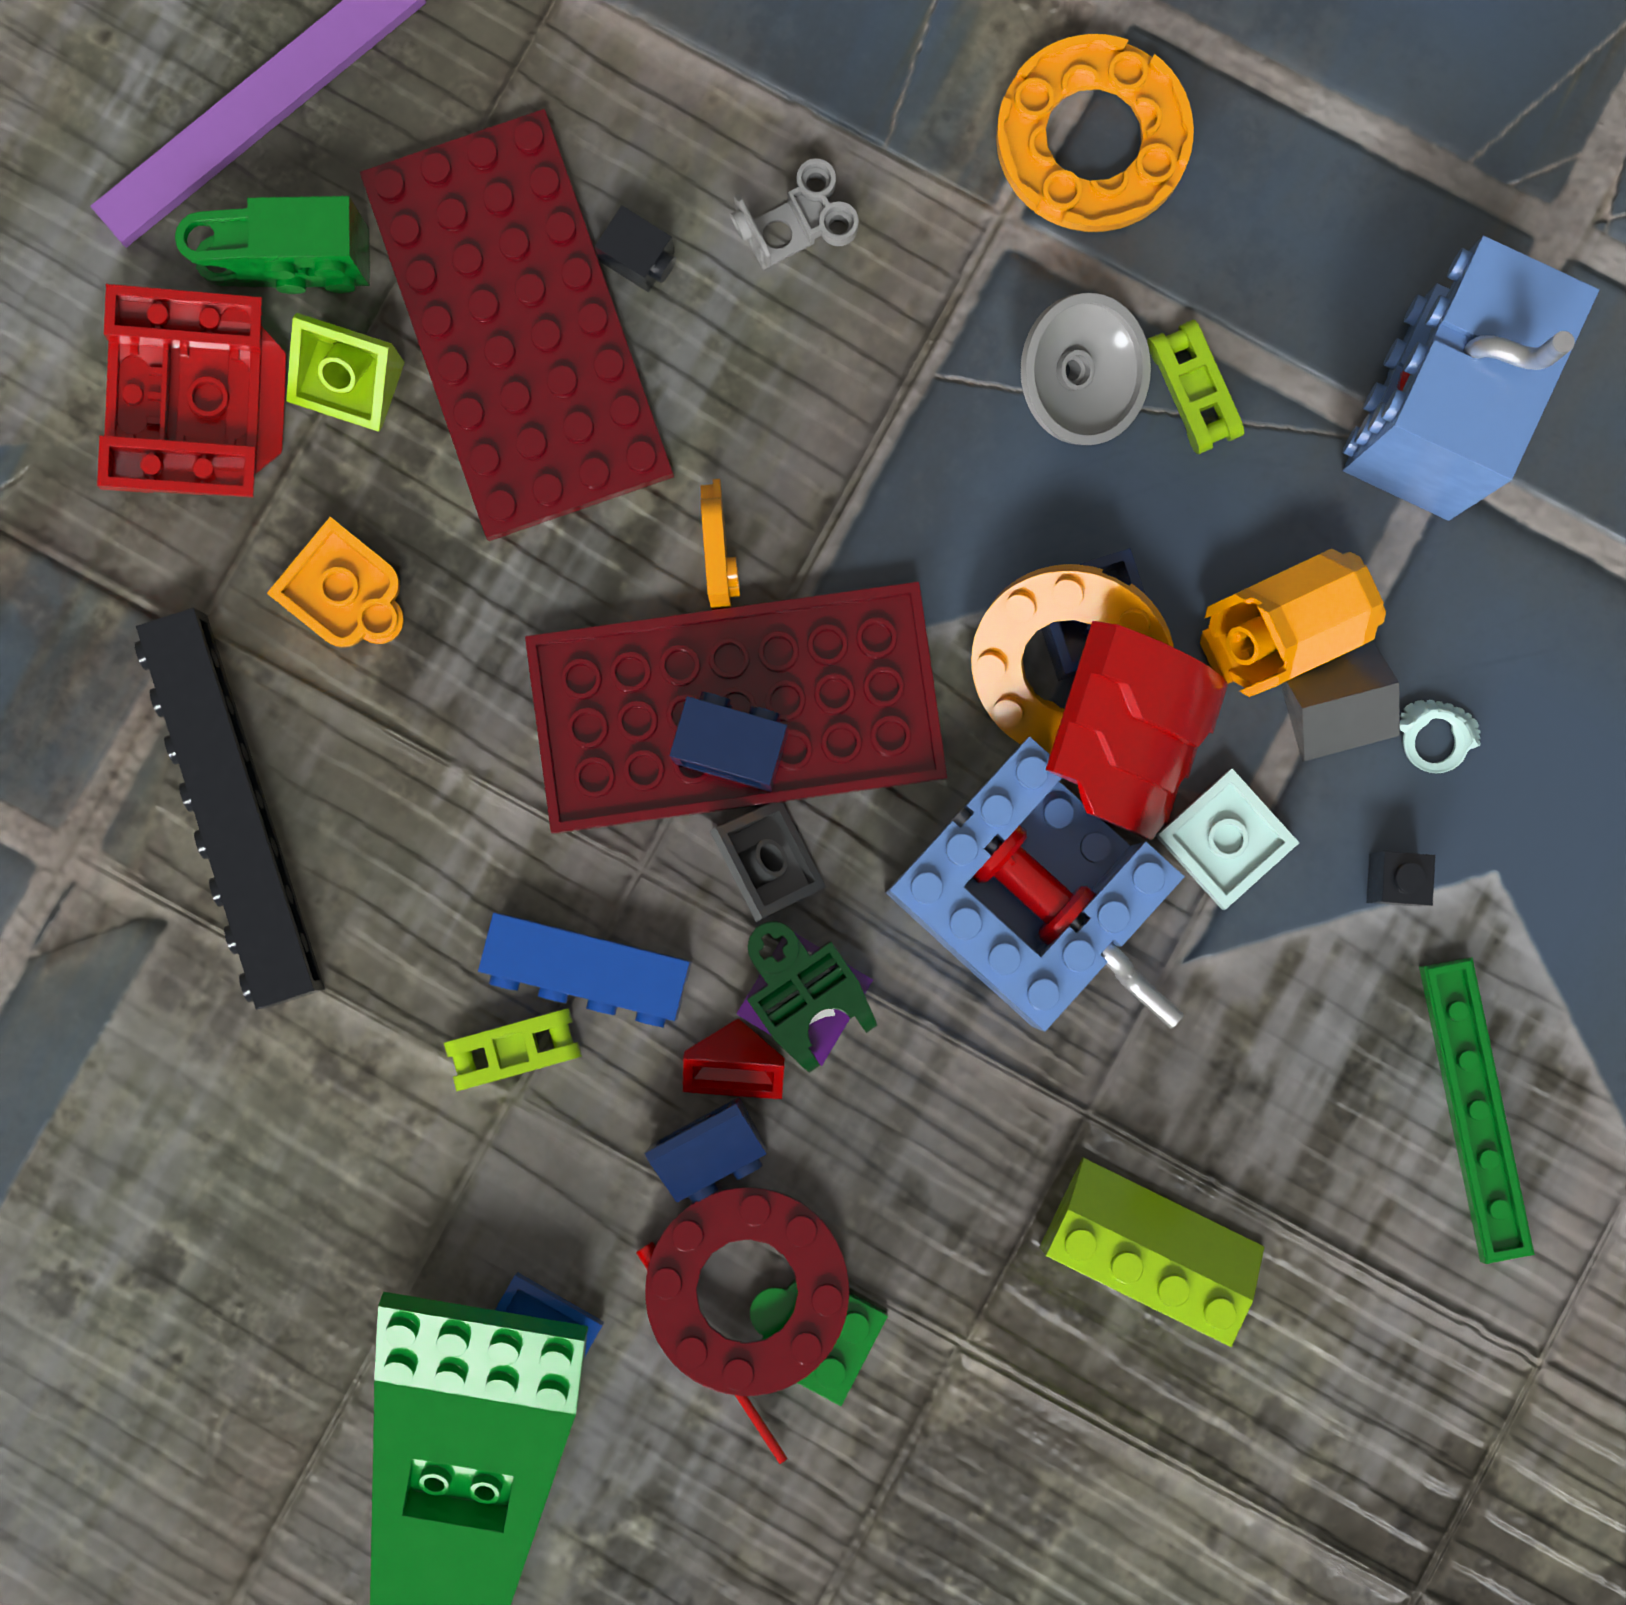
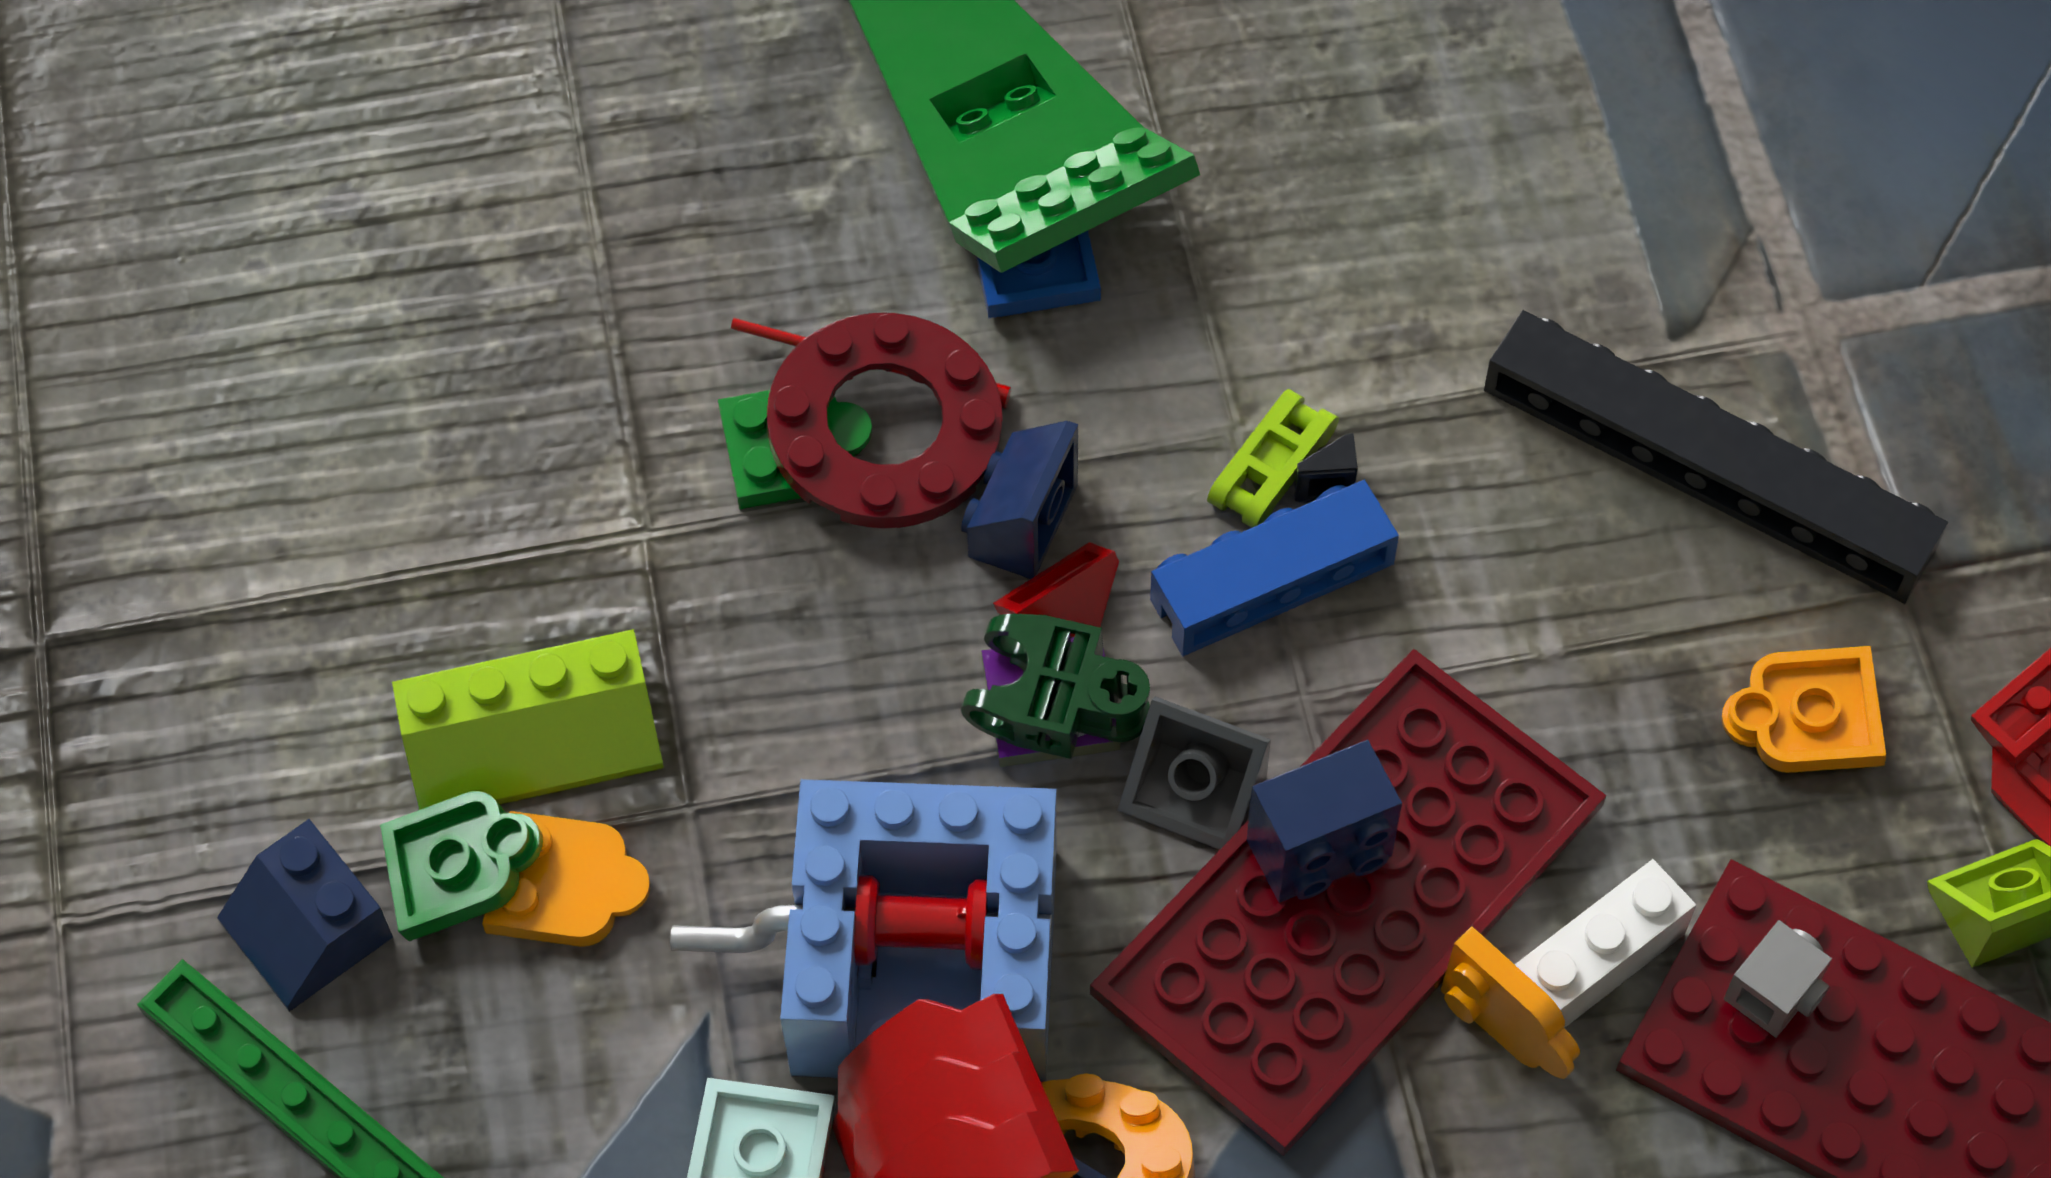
camera: 145 degrees right, 25 degrees down
none -> dark blue slope [217,819,393,1012]
none -> plate [380,791,543,941]
none -> light orange plate [482,811,650,947]
none -> black slope [1294,433,1358,502]
none -> white brick [1515,859,1696,1028]
none -> light grey brick [1724,920,1832,1038]

